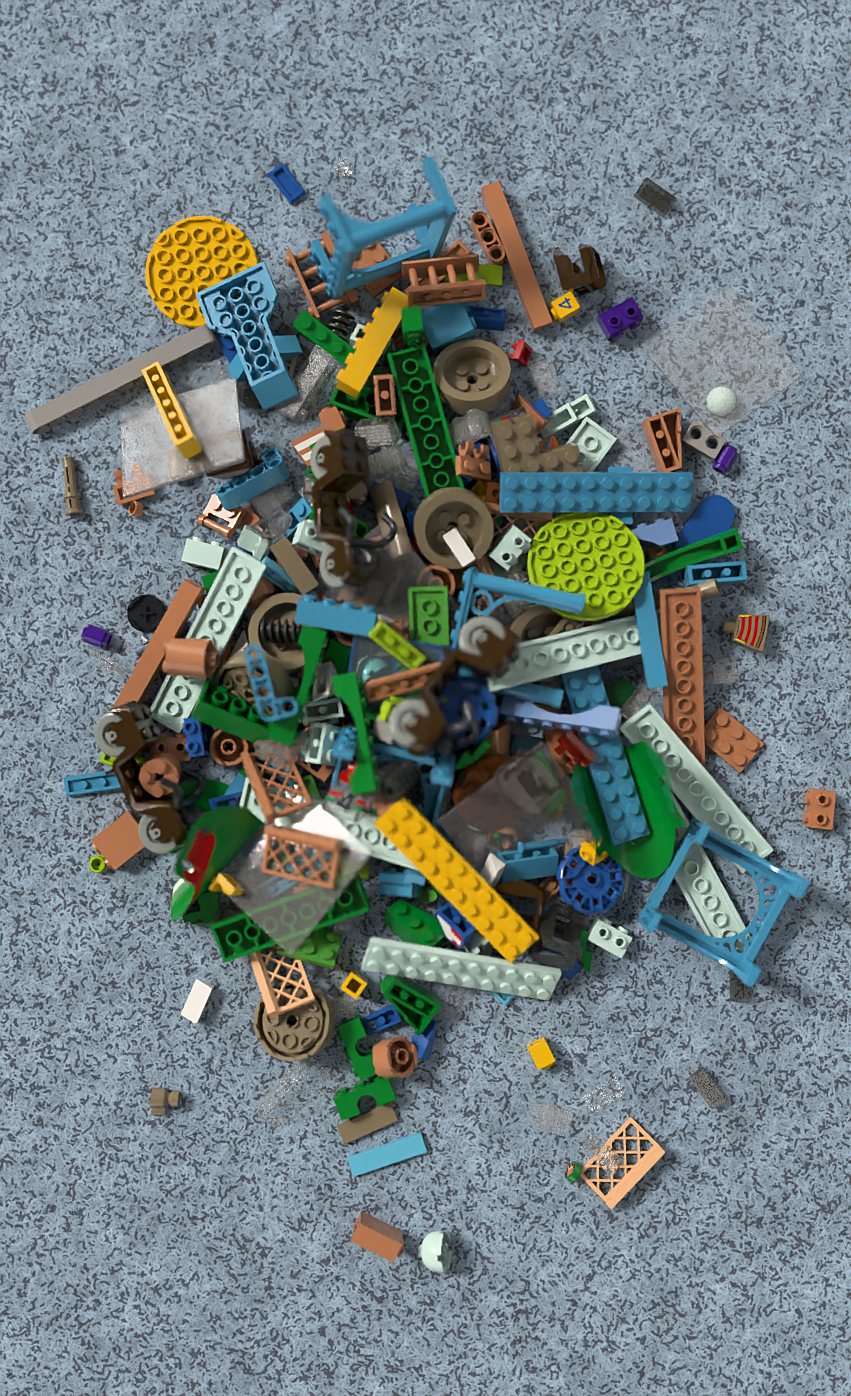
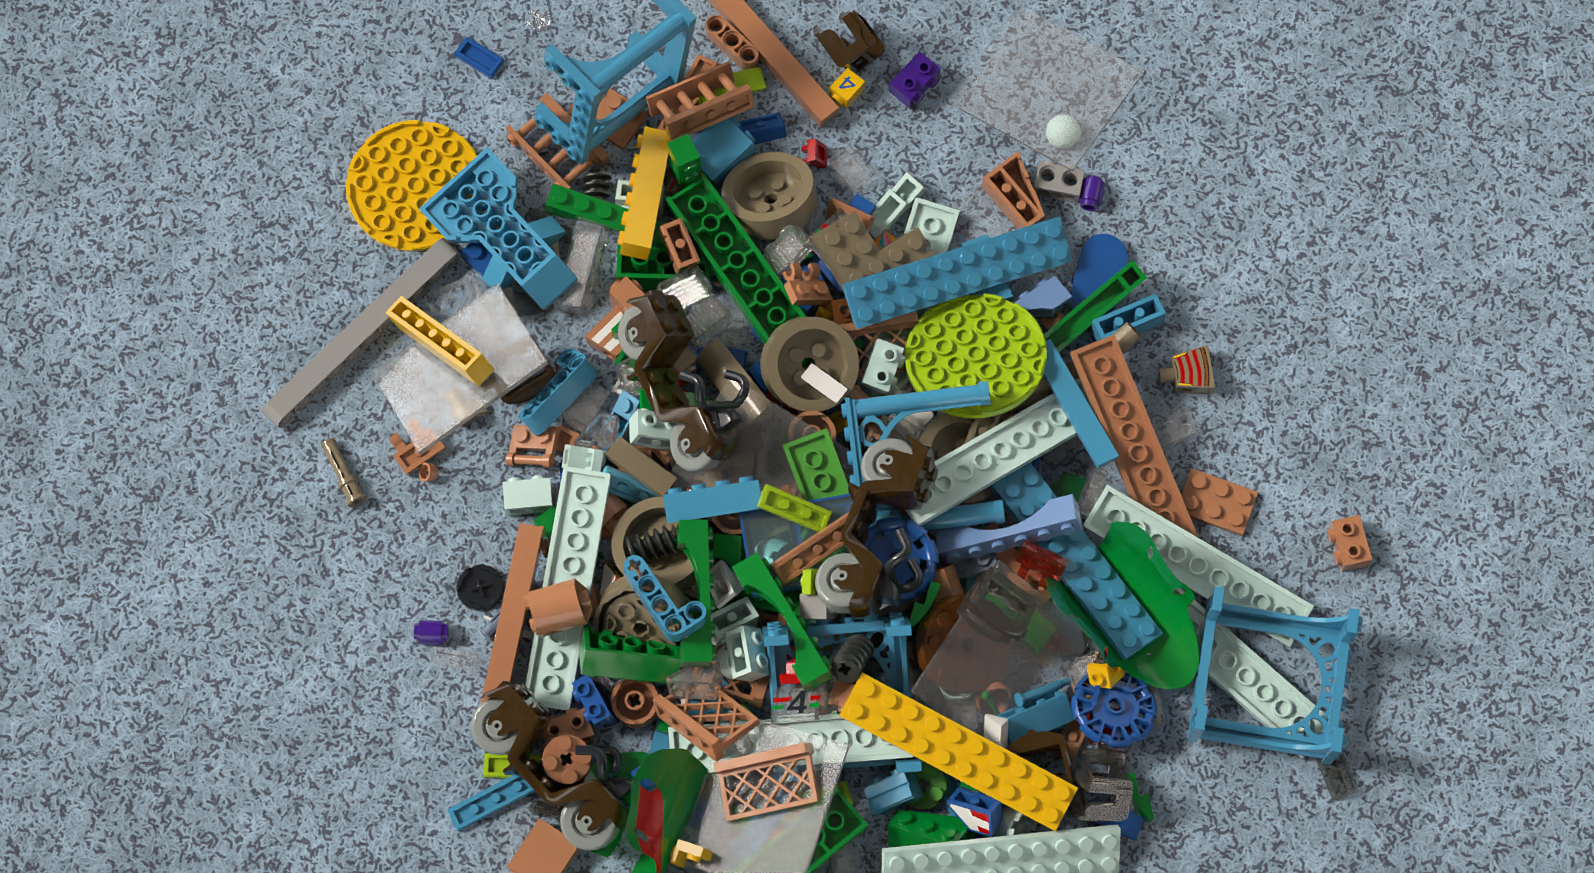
camera: 20 degrees left, 15 degrees down
light aqua brick [587,916,632,958] -> none

